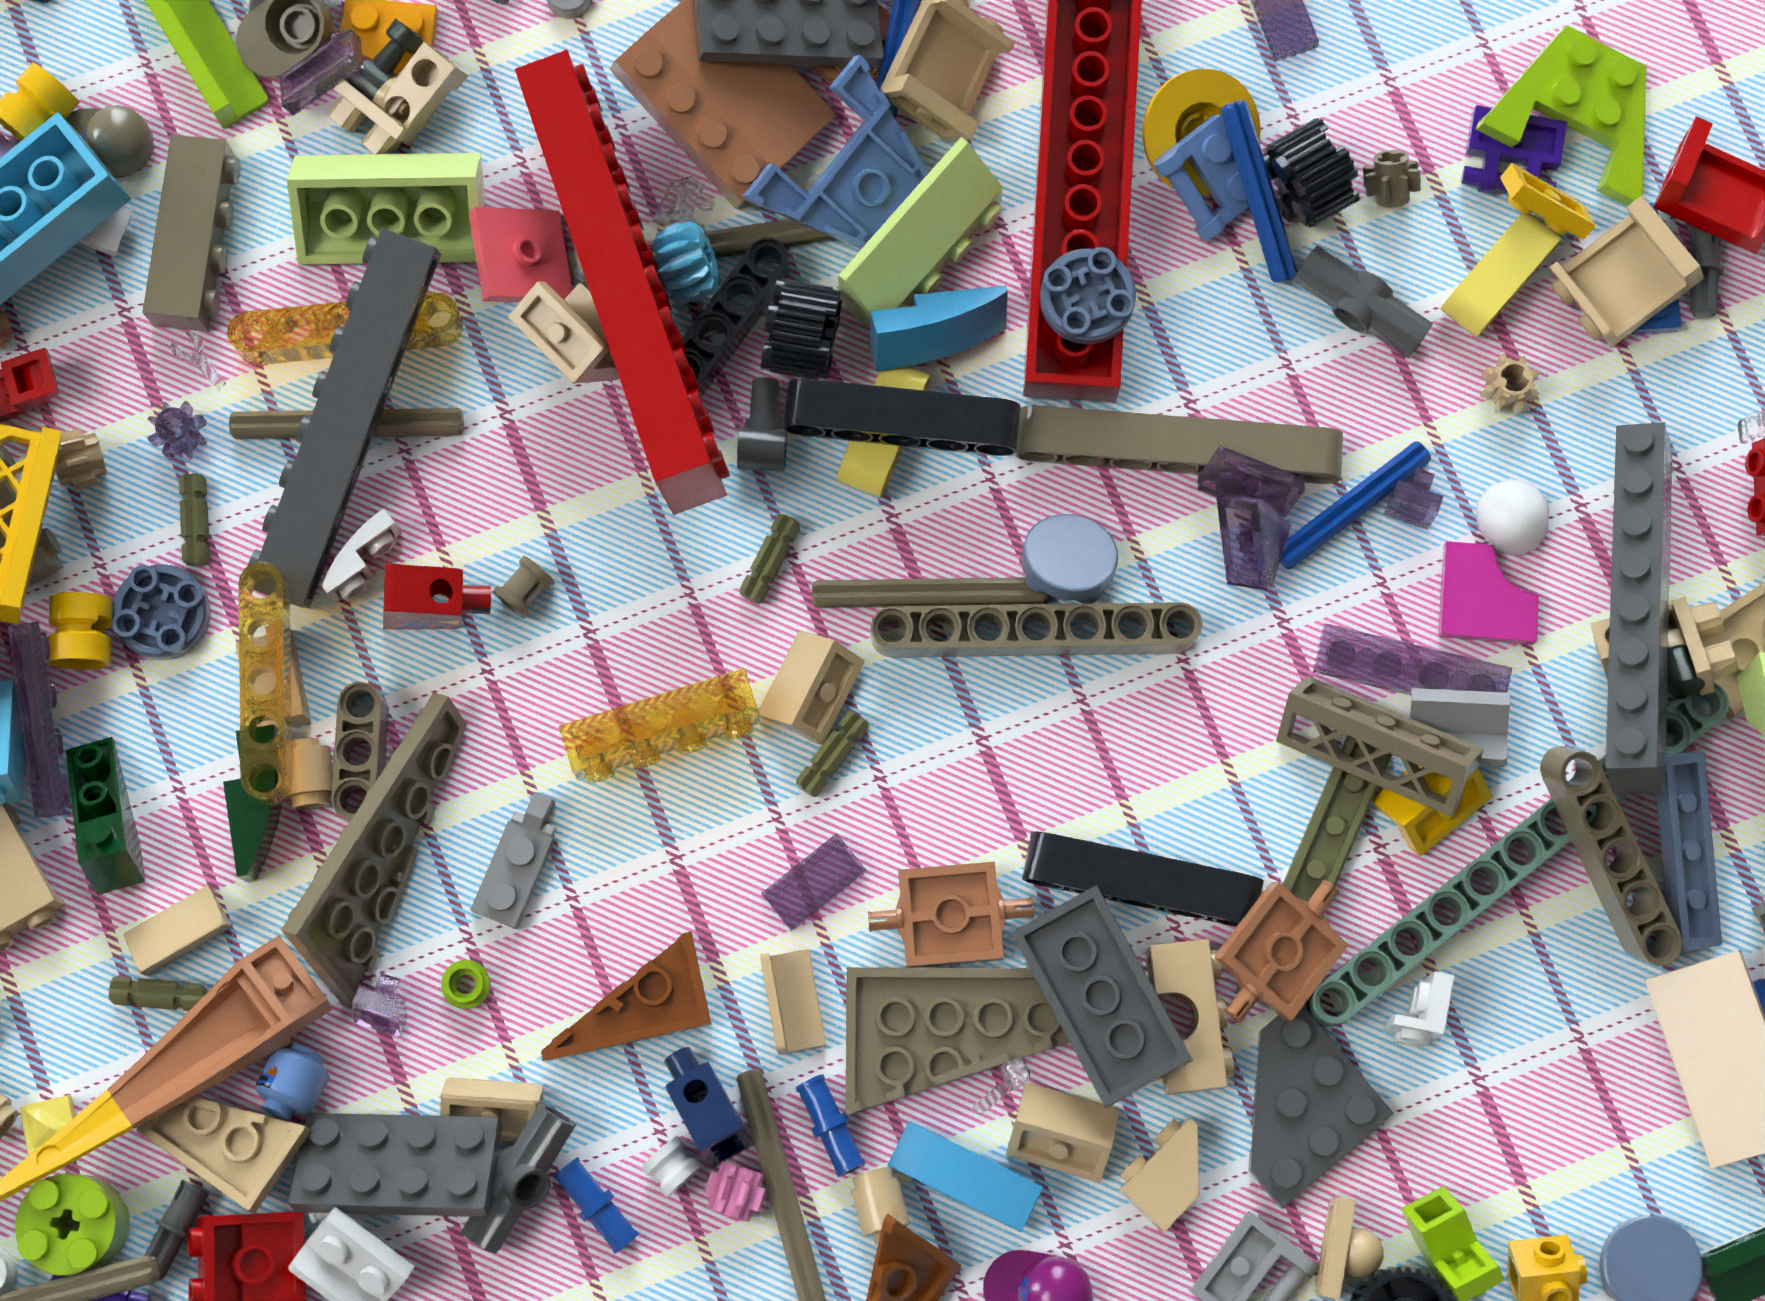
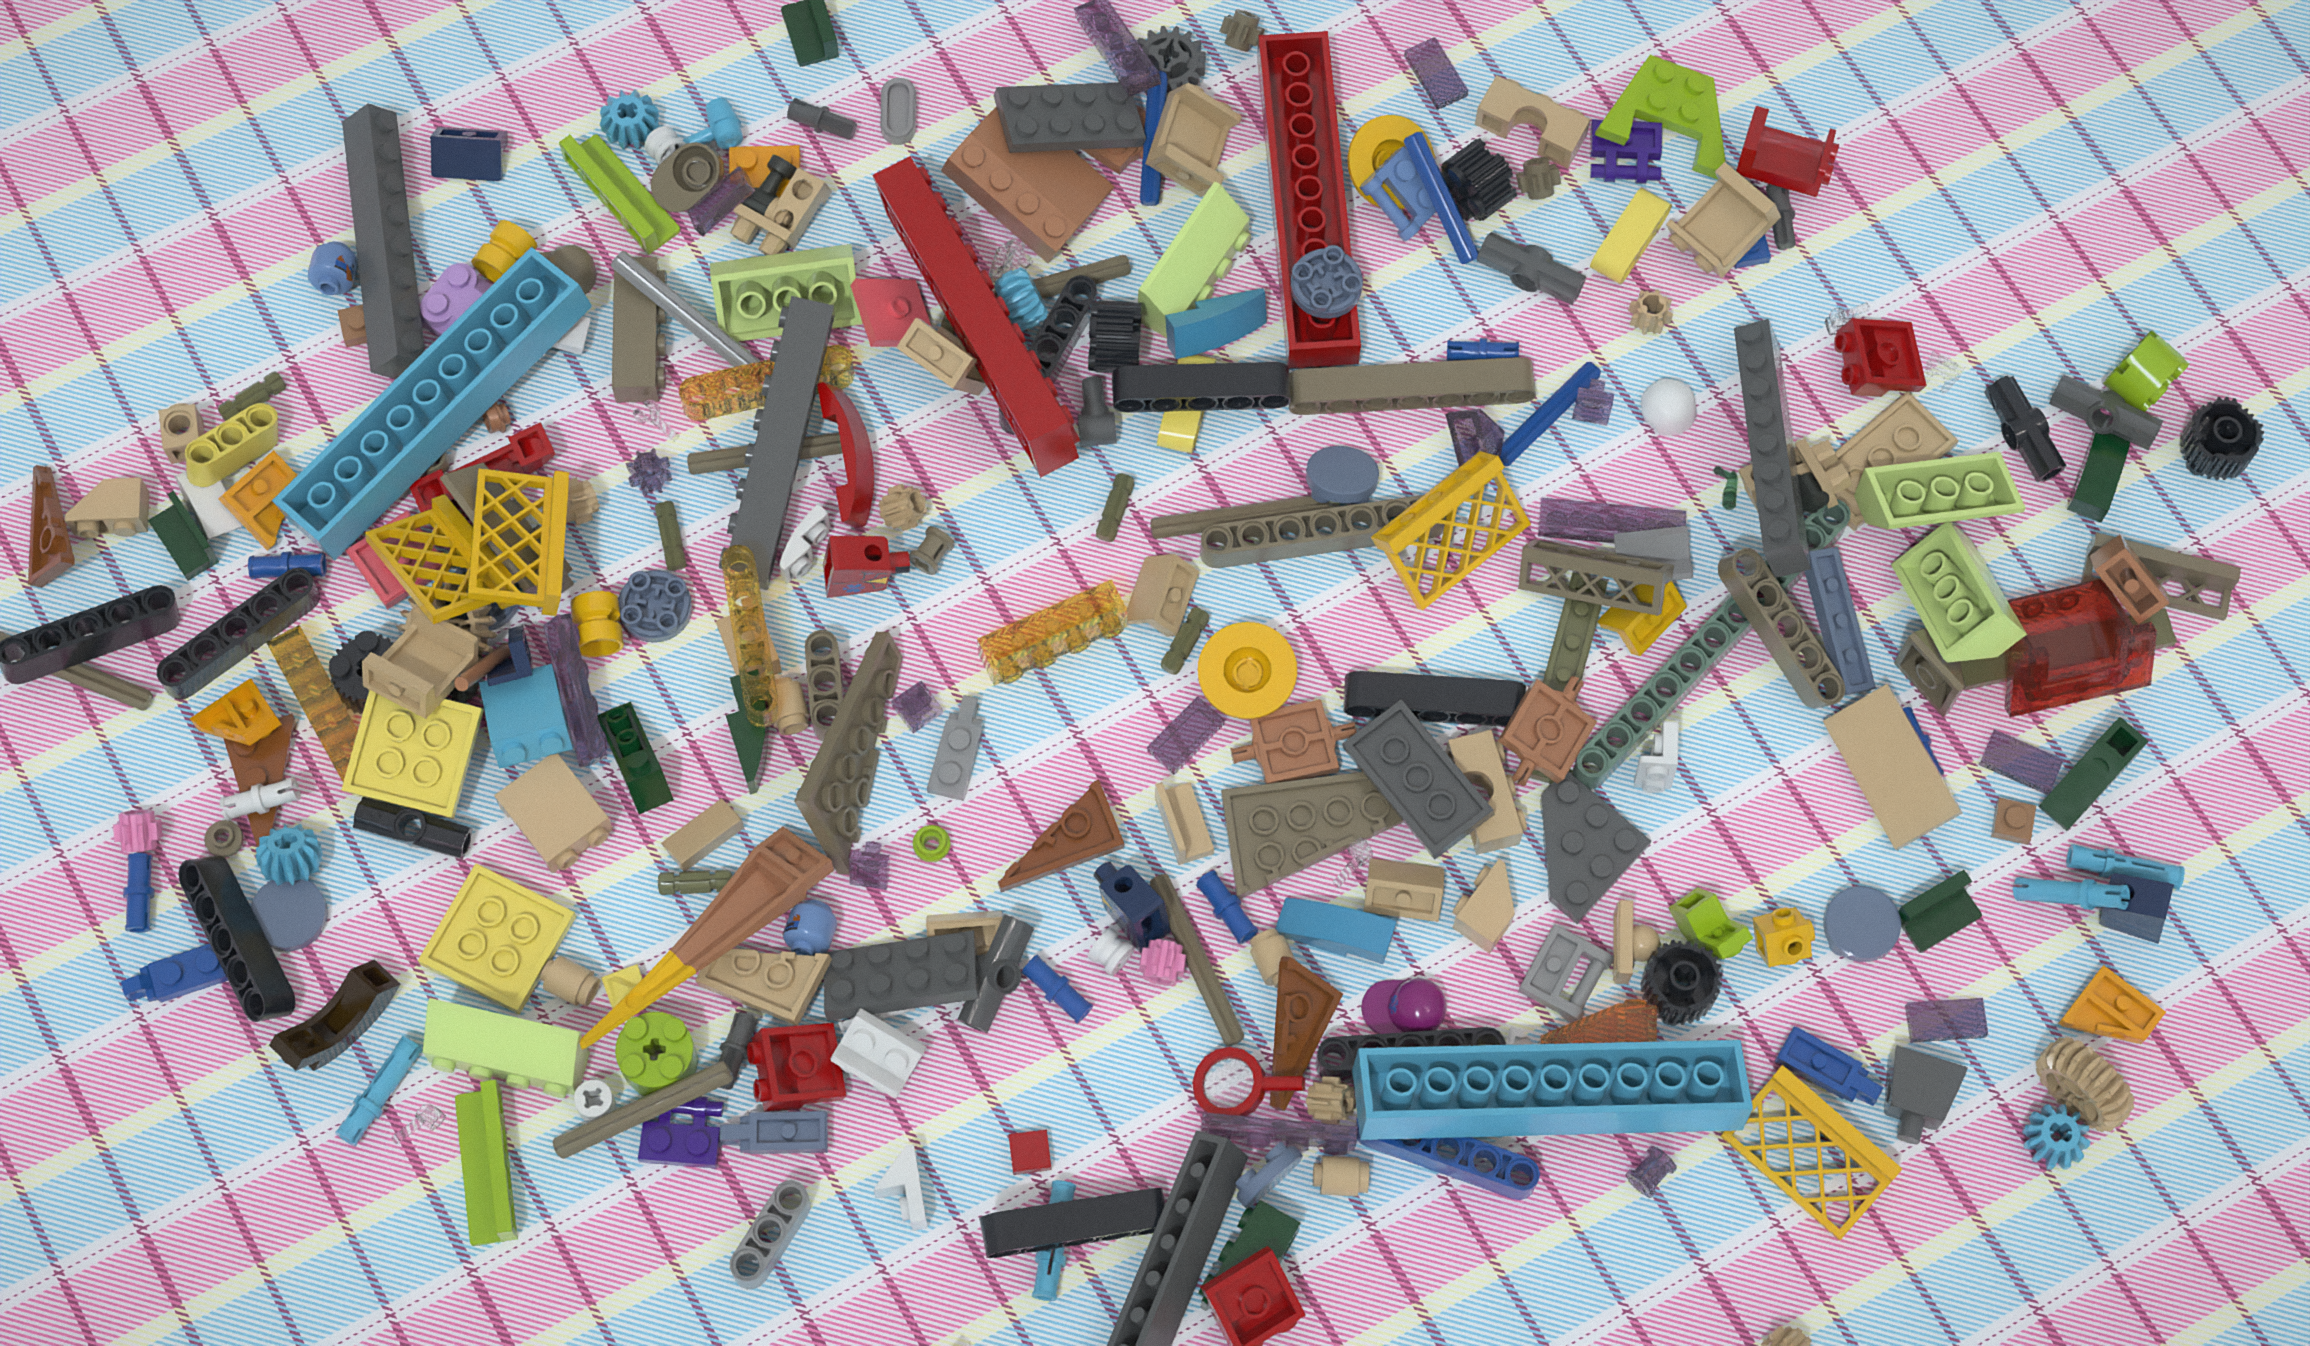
camera: 10 degrees left, 10 degrees down
medium blue wing [742,55,929,249] -> none
clear purple plate [1197,445,1305,522] -> none
dark pink tile [1438,541,1539,645] -> none
yellow plate [1500,163,1596,240] -> none
none -> light grey axle [611,251,760,377]
none -> red slope [817,382,874,528]
none -> tan gear [878,484,927,531]
none -> clear purple tile [891,680,943,734]
none -> yellow hat [1197,622,1297,720]
none -> yellow fence [1371,451,1531,611]
none -> blue pin [1447,338,1519,361]
none -> tan arch [1475,75,1591,169]
none -> clear green piece [1713,466,1738,510]

